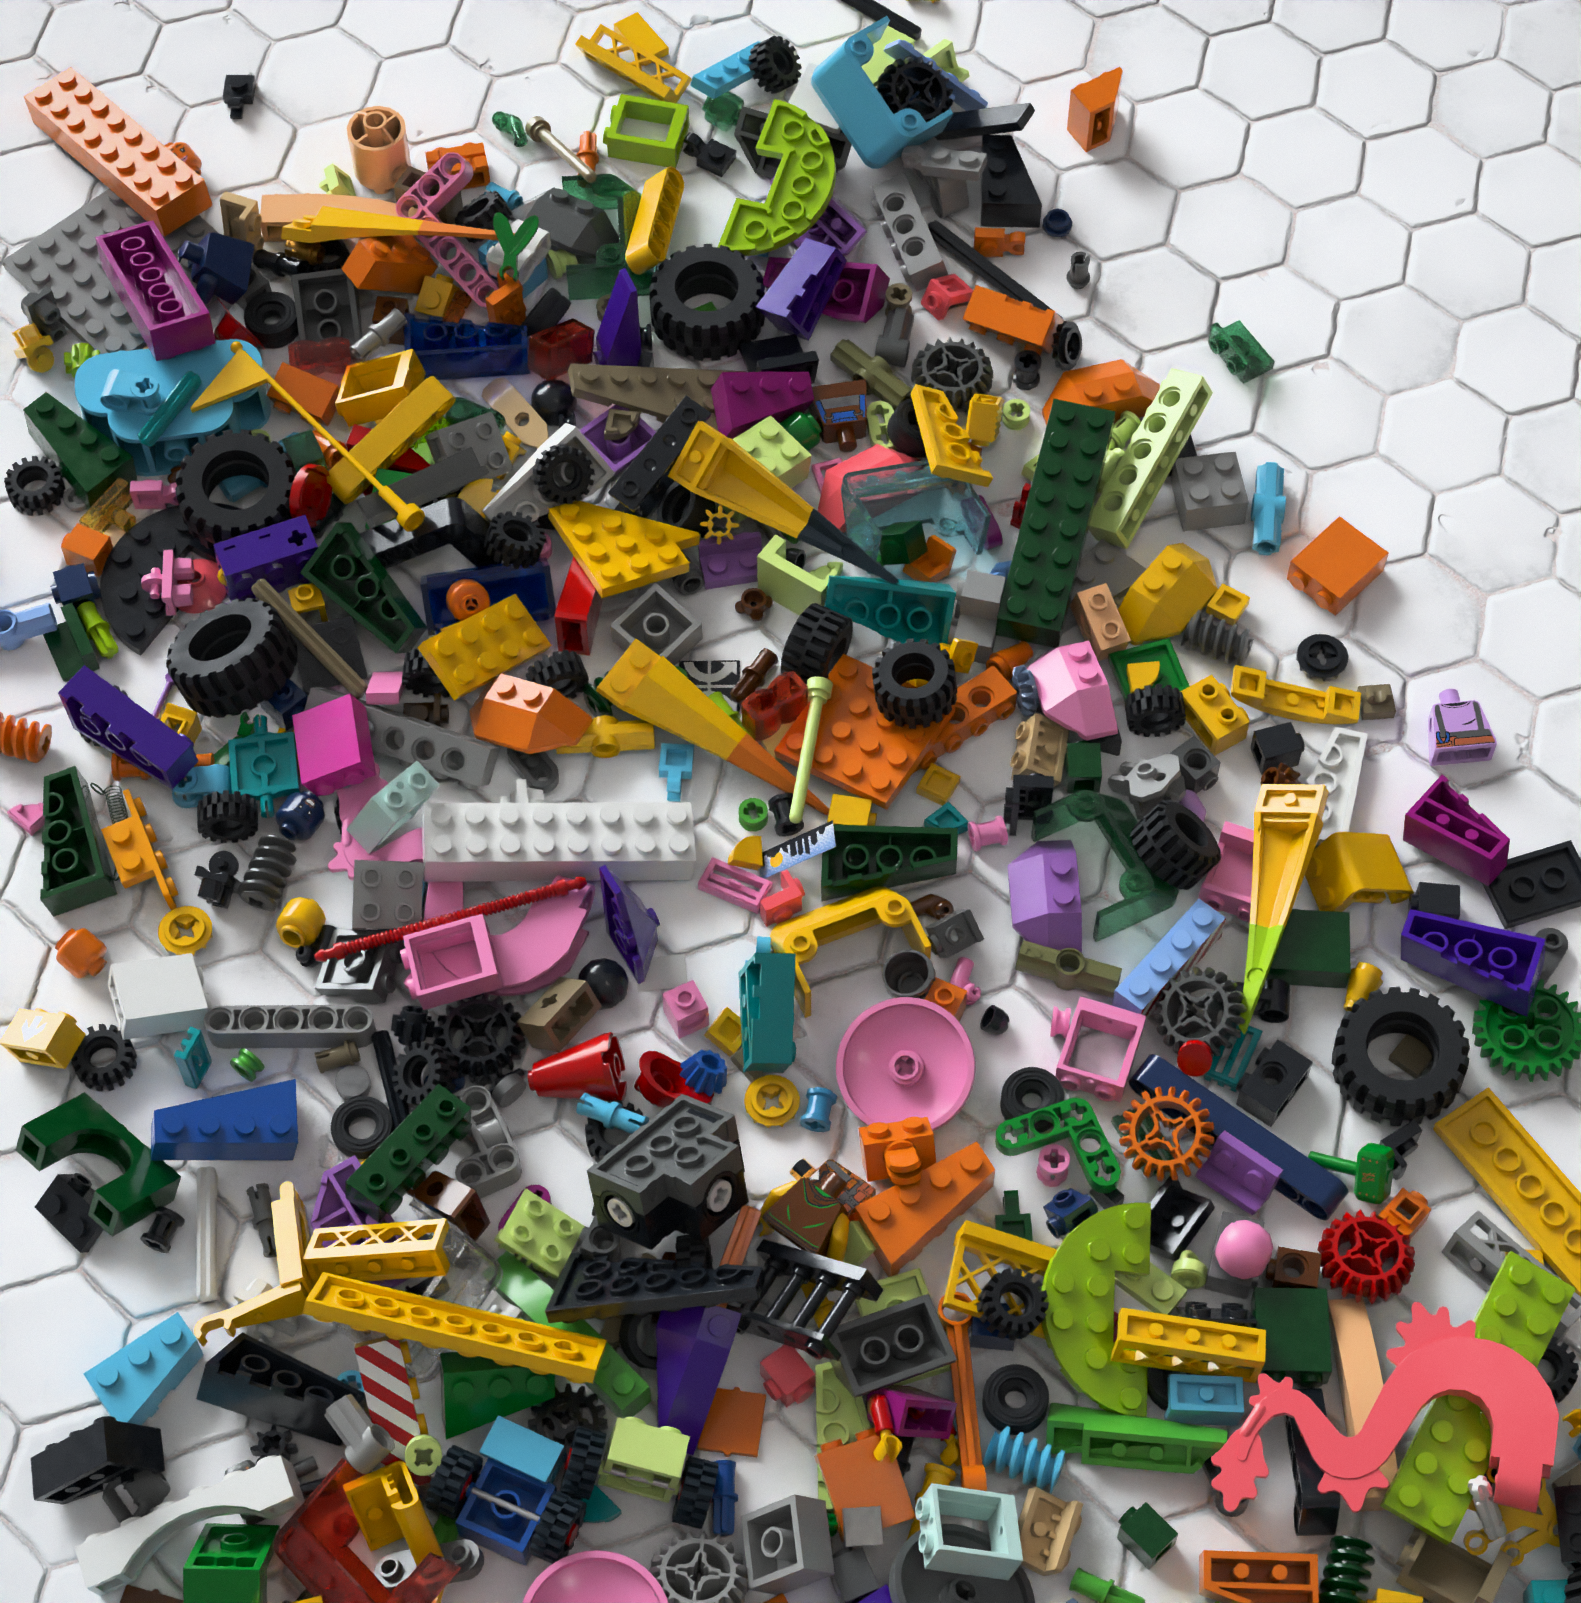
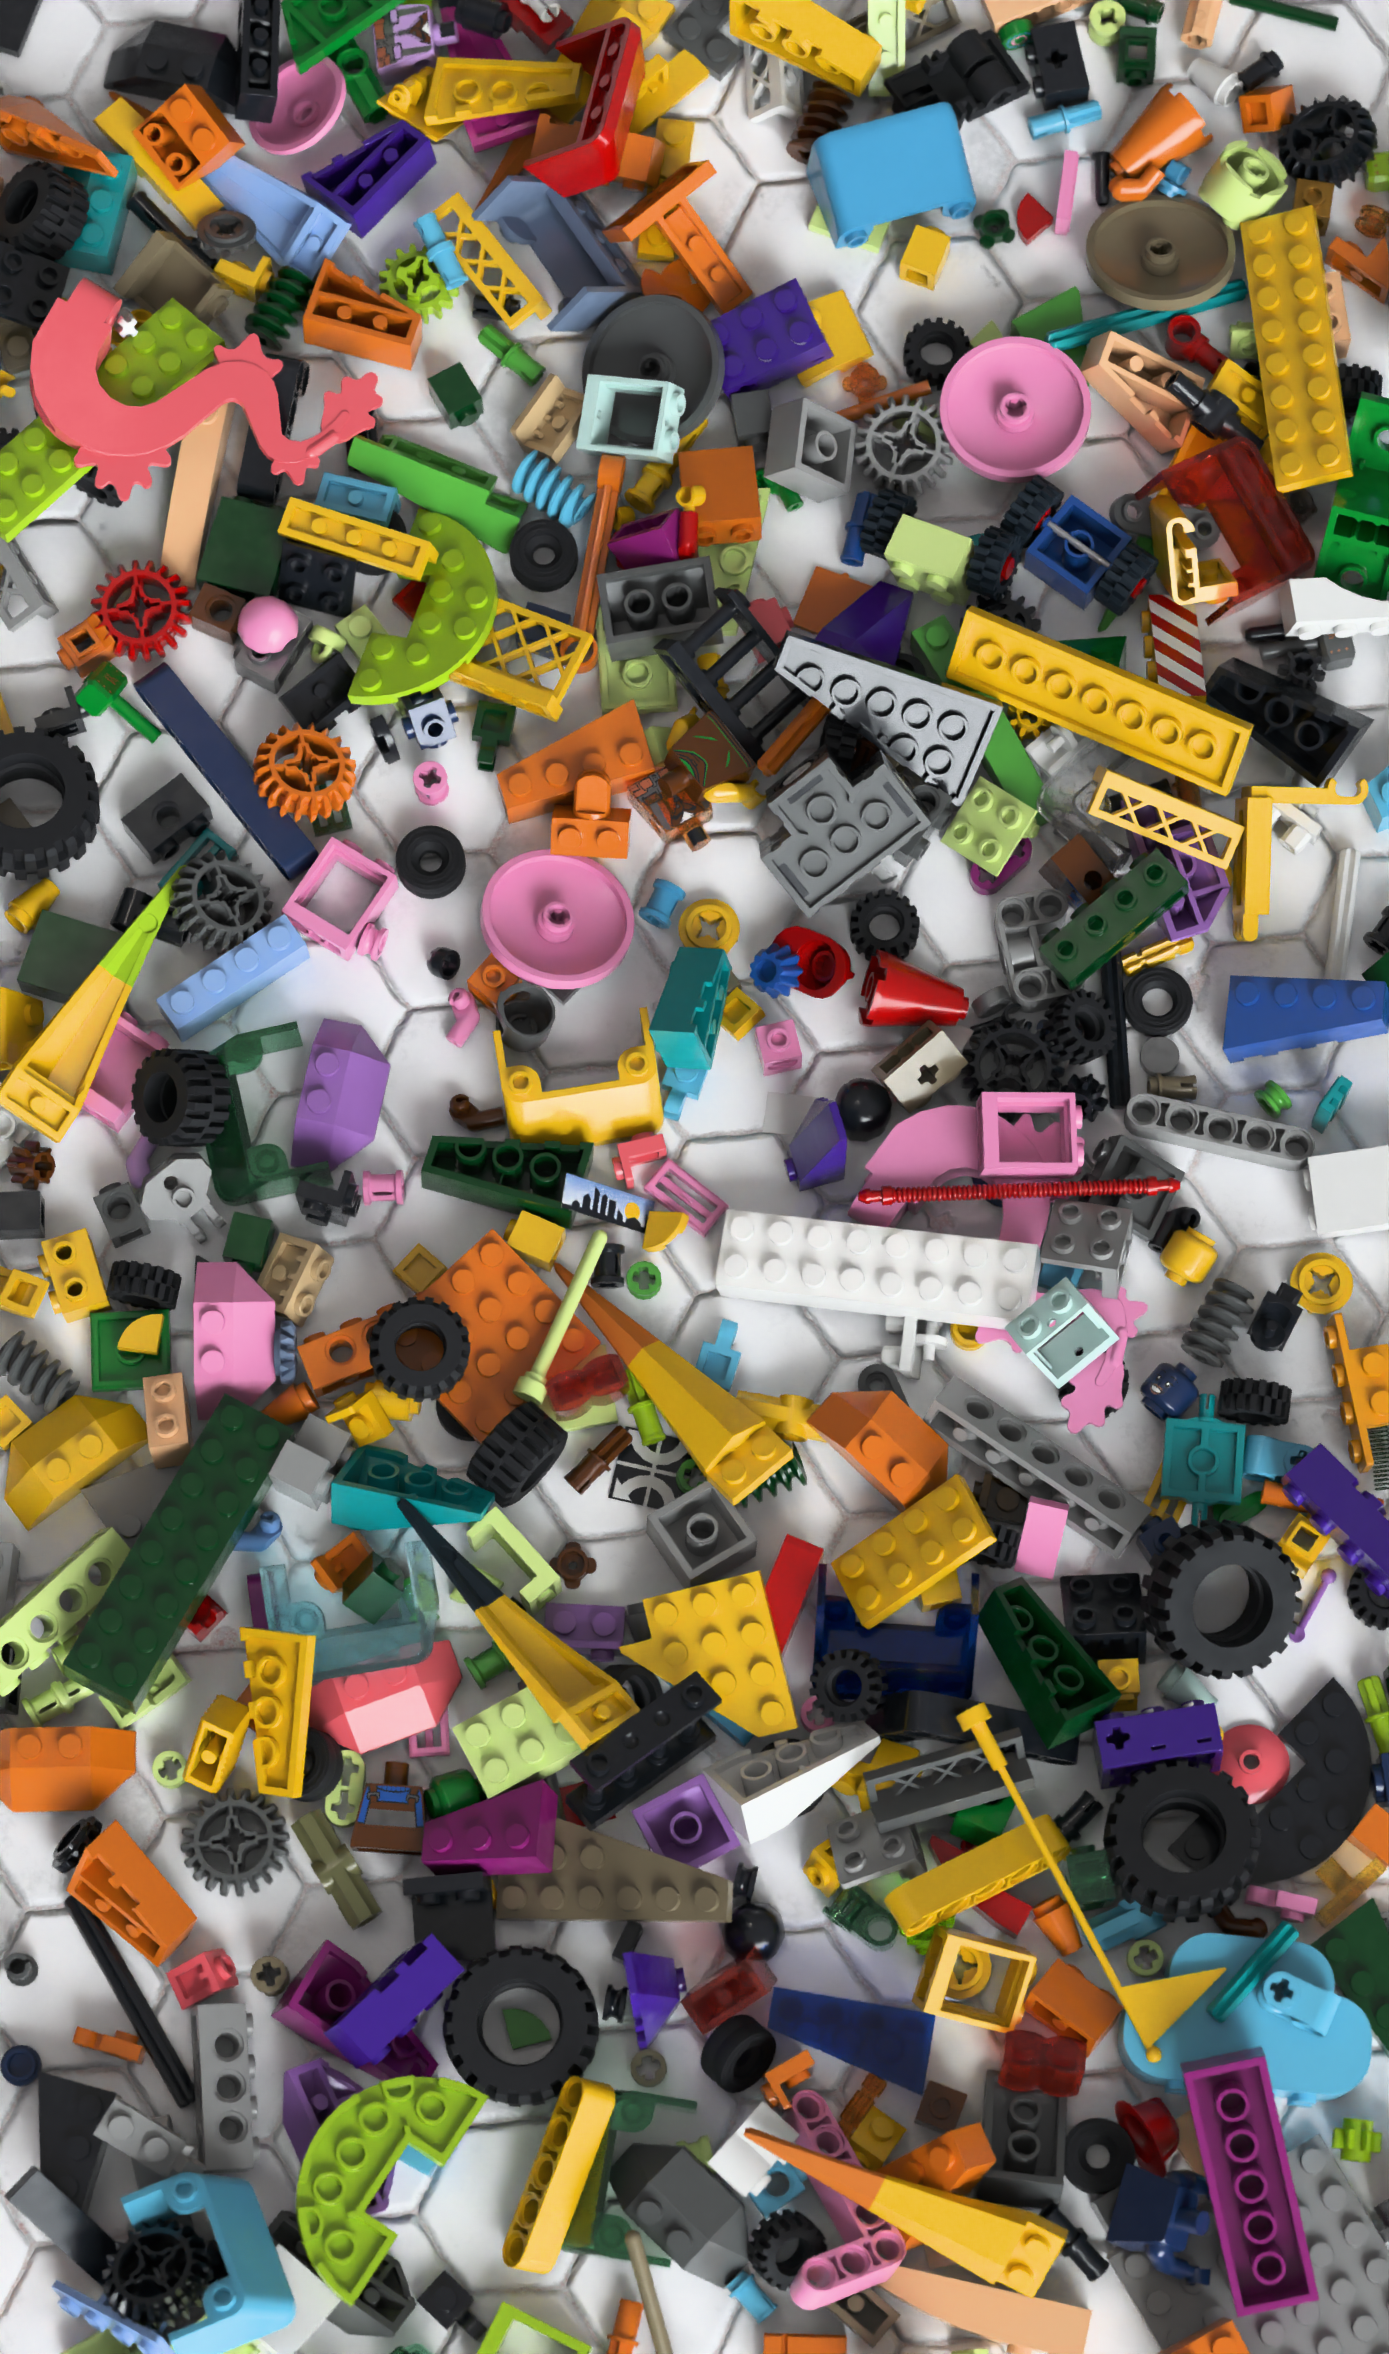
camera: 165 degrees left, 15 degrees up
bright pink hips [141,550,194,616] -> none
tan bracket [220,191,264,260] -> none
dark grey pin [246,1183,277,1258] -> none
dark tan axle [251,579,368,699] -> none
red tile [289,464,332,527] -> none
dark pink brick [292,694,376,797] -> none
light grey piece [324,1394,395,1474] -> none
light grey pin [349,308,407,362] -> none
yellowish green wheel [405,1434,442,1476] -> none
orange head [446,578,490,621] -> none
medium azure hinge [479,1415,567,1485] -> none
tan piece [481,377,549,449] -> none
green piece [493,212,539,282] -> none
black tyre [525,650,589,699] -> none
black tyre [533,444,595,504] -> none
medium azure pin [576,1093,649,1134] -> none
dark tan tile [604,408,640,440] -> none
yellow gear [700,505,740,545] -> none
flat silver tile [842,1506,883,1547] -> none
dark grey piece [875,307,914,367] -> none
teal tile [923,801,969,835] -> none
dark grey brick [925,909,984,958] -> none
black tyre [977,1268,1049,1341] -> none
green beam [995,1097,1121,1194] -> none
black bush [1013,350,1042,390] -> none
olive piece [1015,940,1122,998] -> none
red tile [1177,1040,1213,1077] -> none
medium lavender bracket [1195,1130,1283,1215] -> none

